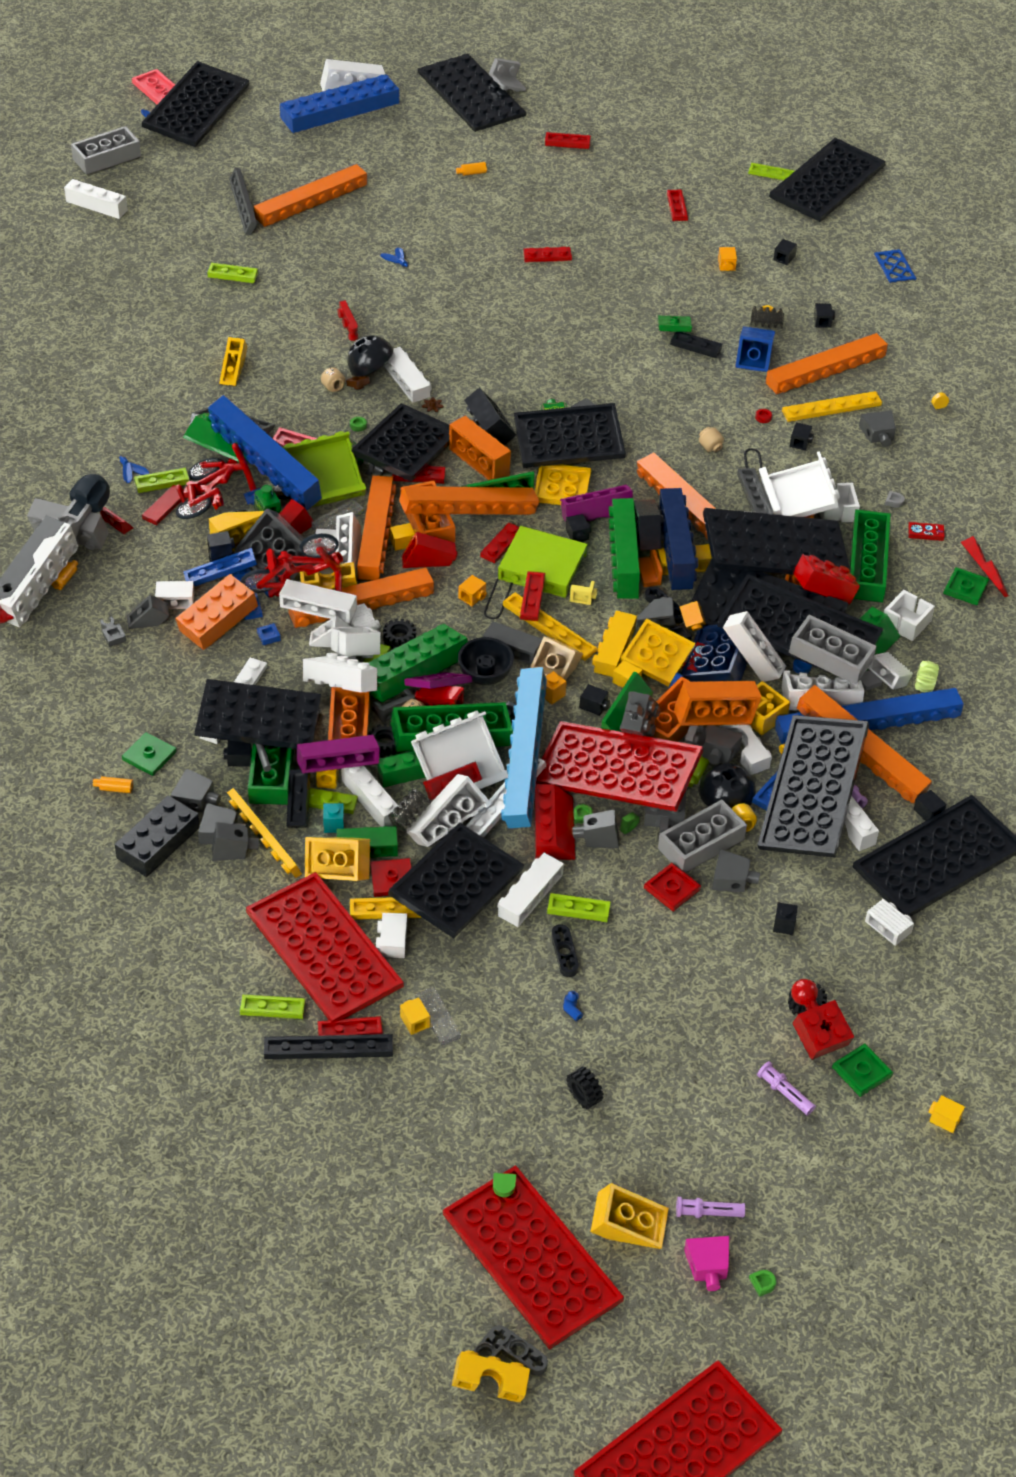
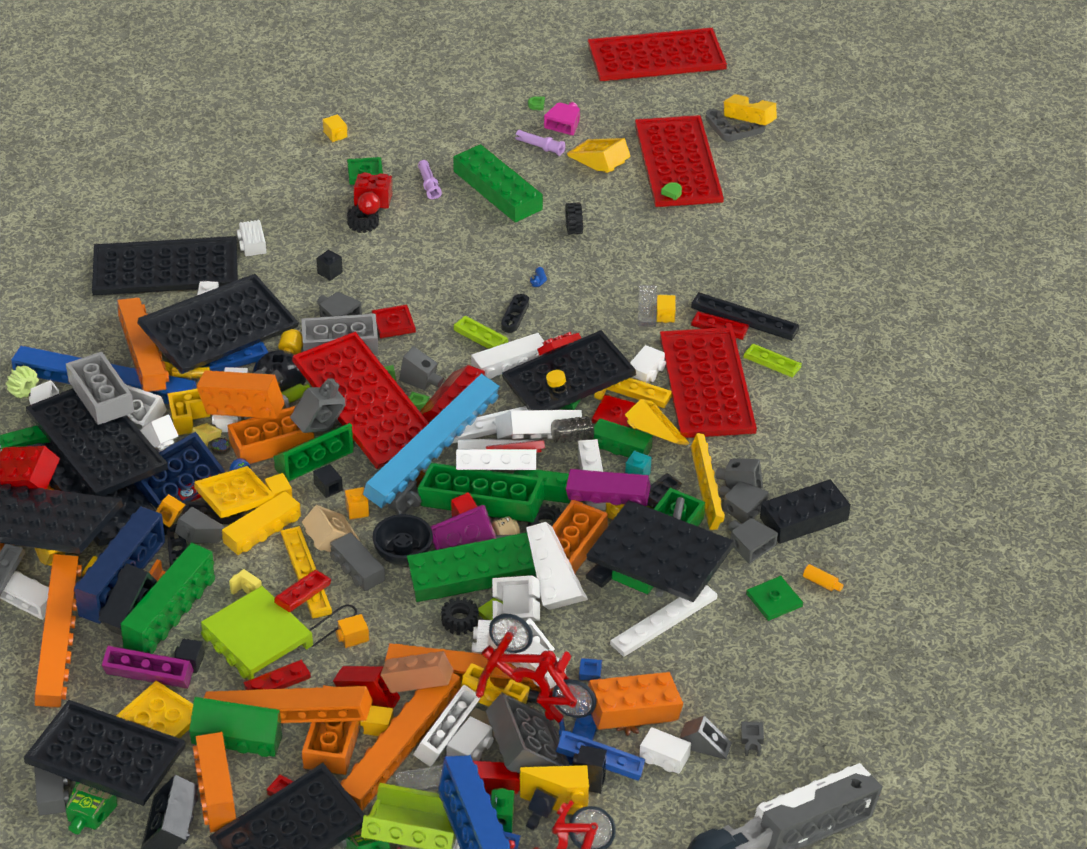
camera: 150 degrees left, 5 degrees down
black brick [914,790,947,821] -> none
none -> nougat brick [381,651,453,693]
none -> green brick [453,144,543,223]
none -> red plate [537,332,581,356]
none -> yellow tile [546,370,566,387]

